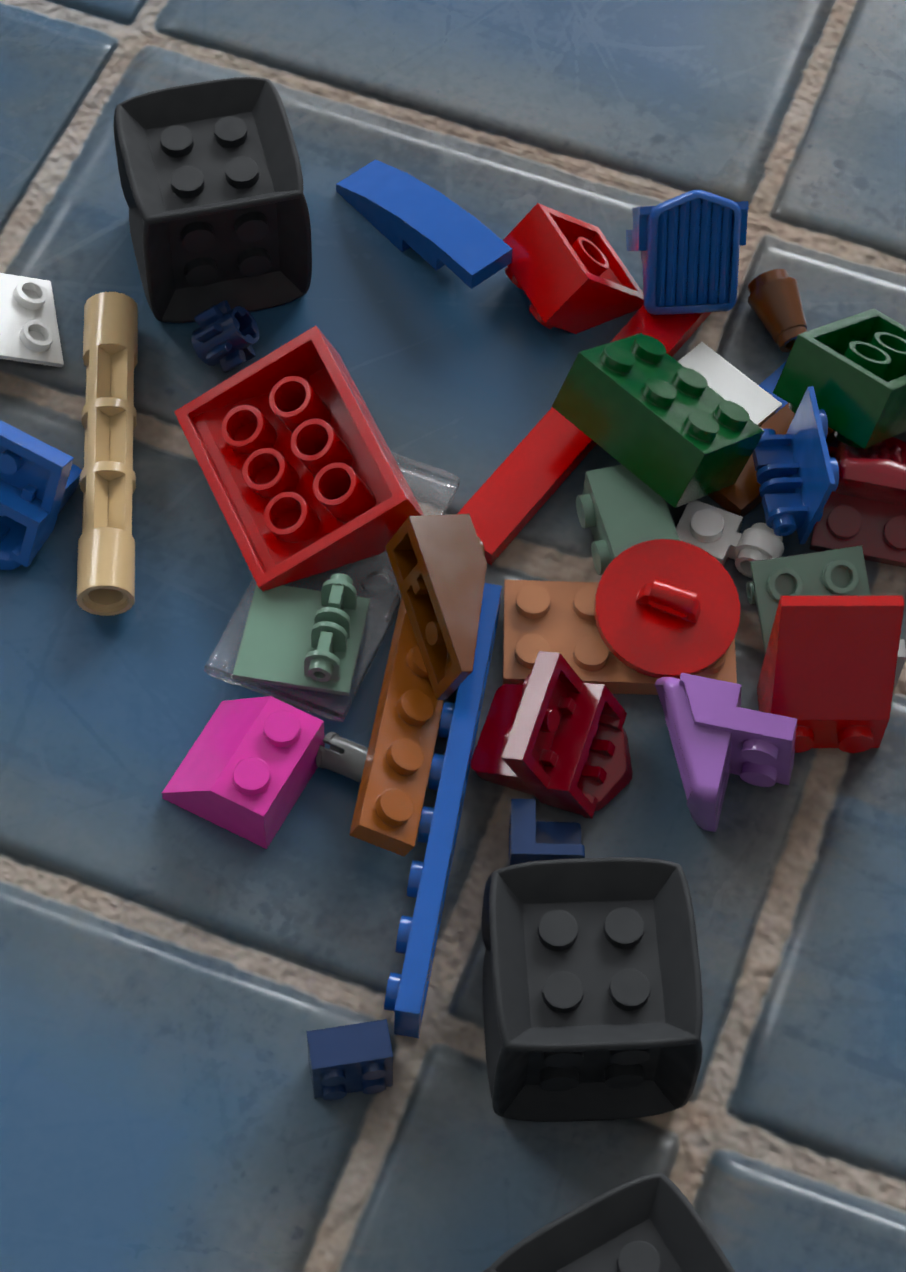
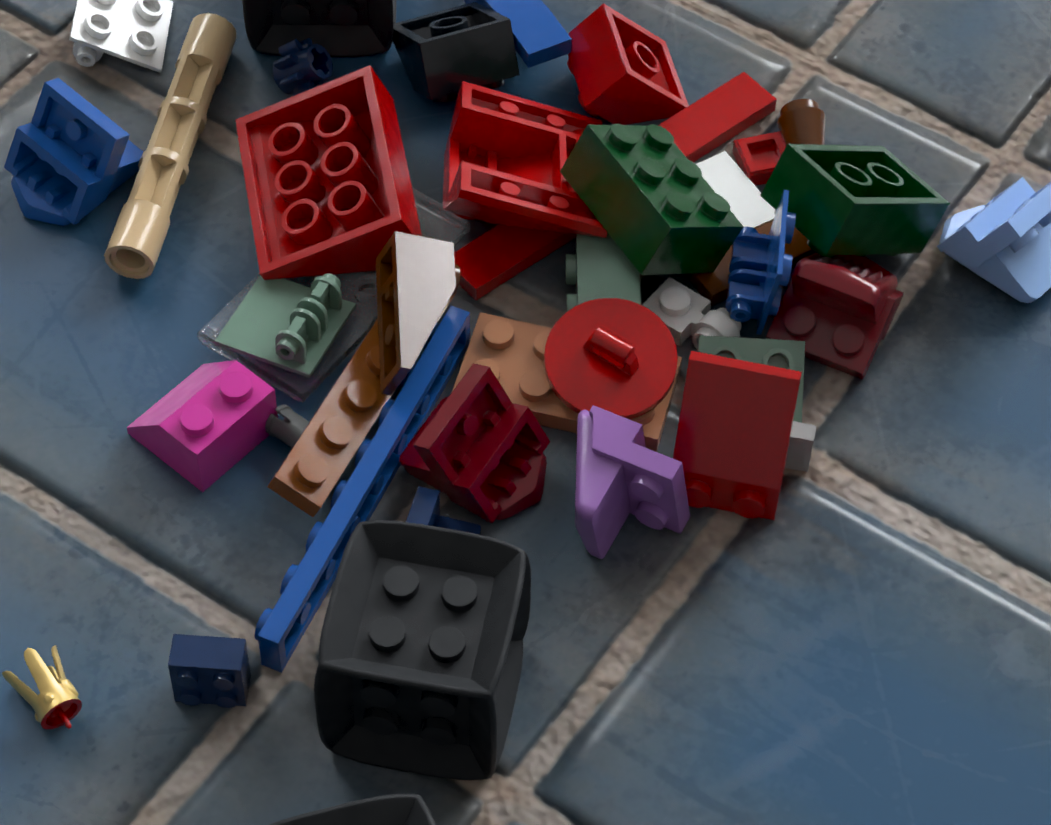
camera: 15 degrees right, 5 degrees down
blue piece [626,190,749,315] -> none
none -> pearl gold piece [2,645,82,729]
none -> black slope [392,2,520,103]
none -> red slope [443,81,608,238]
none -> red tile [732,131,786,186]

